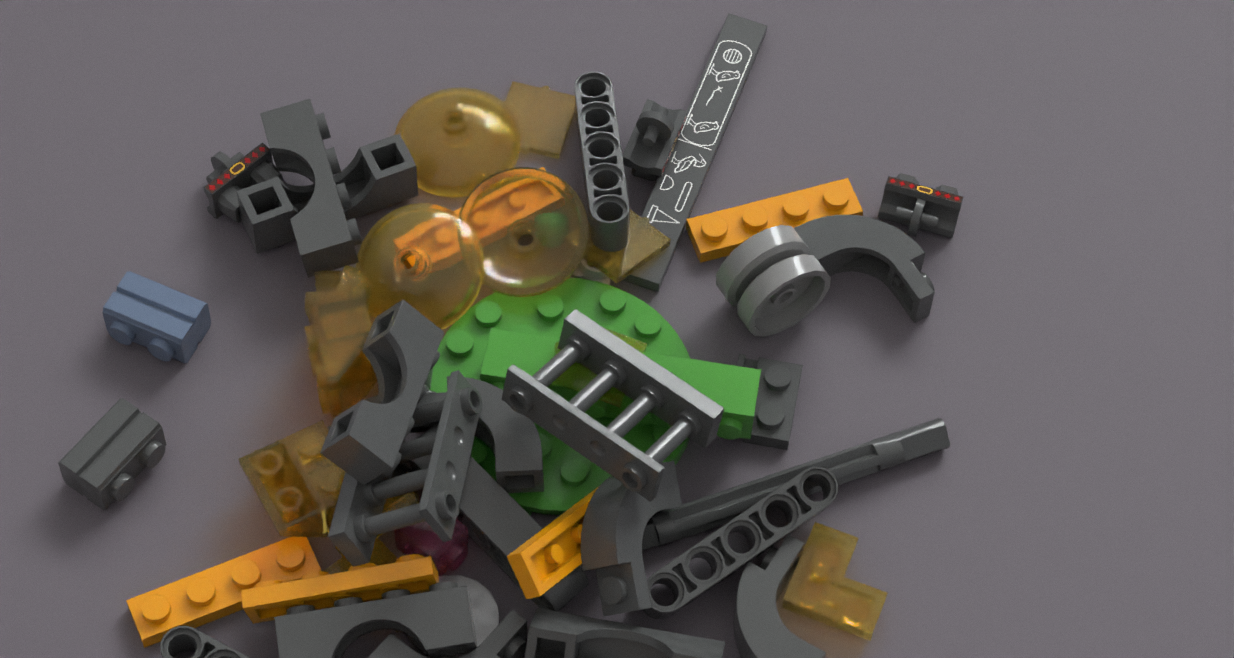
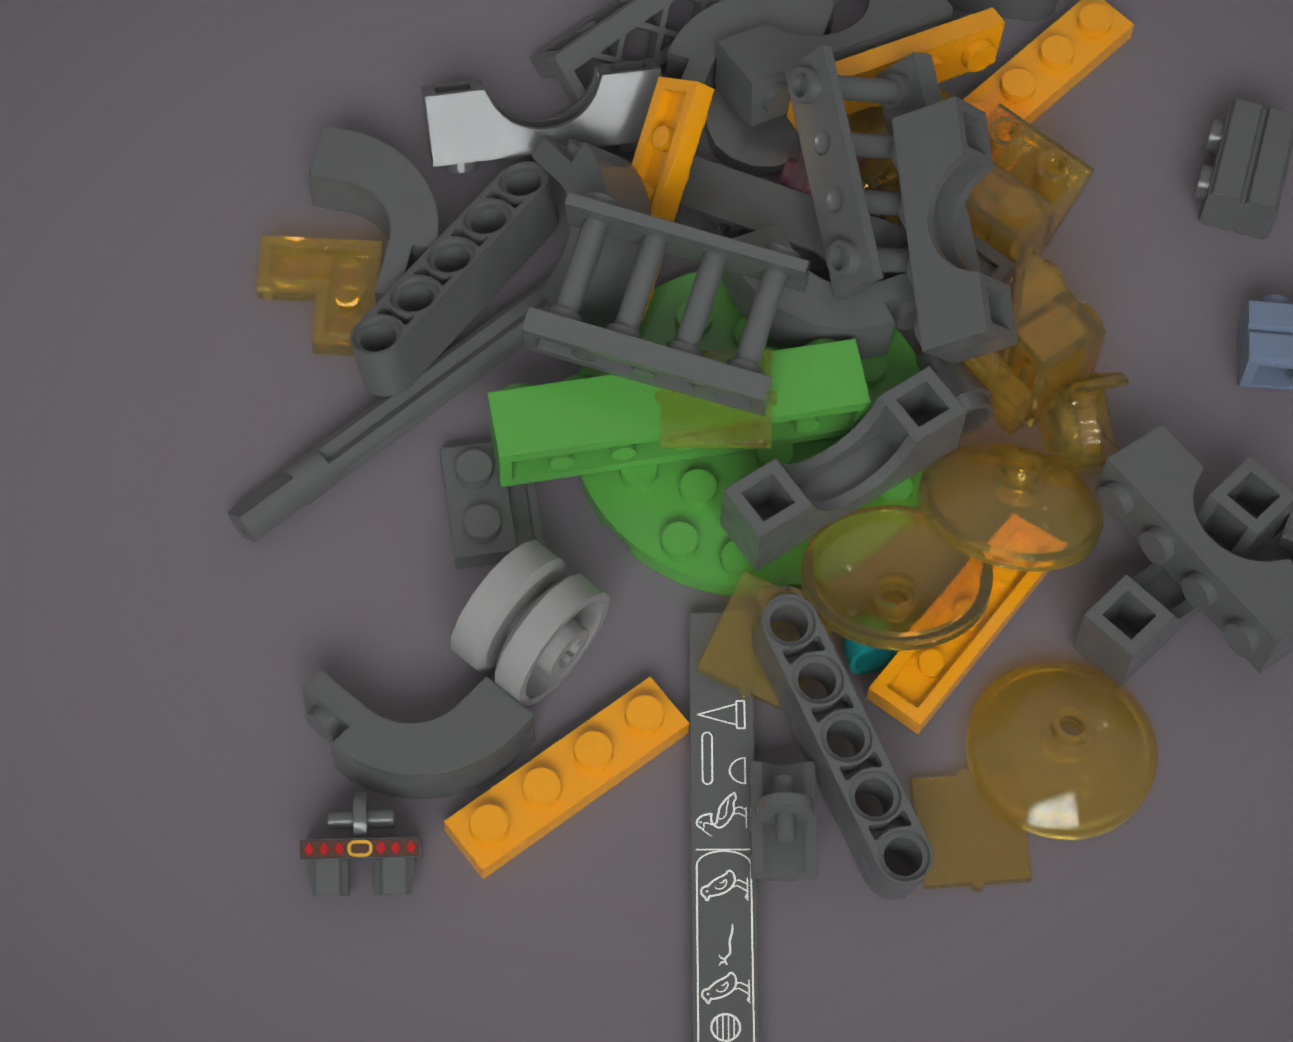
camera: 160 degrees right, 5 degrees up
none -> dark grey arch [720,366,967,571]

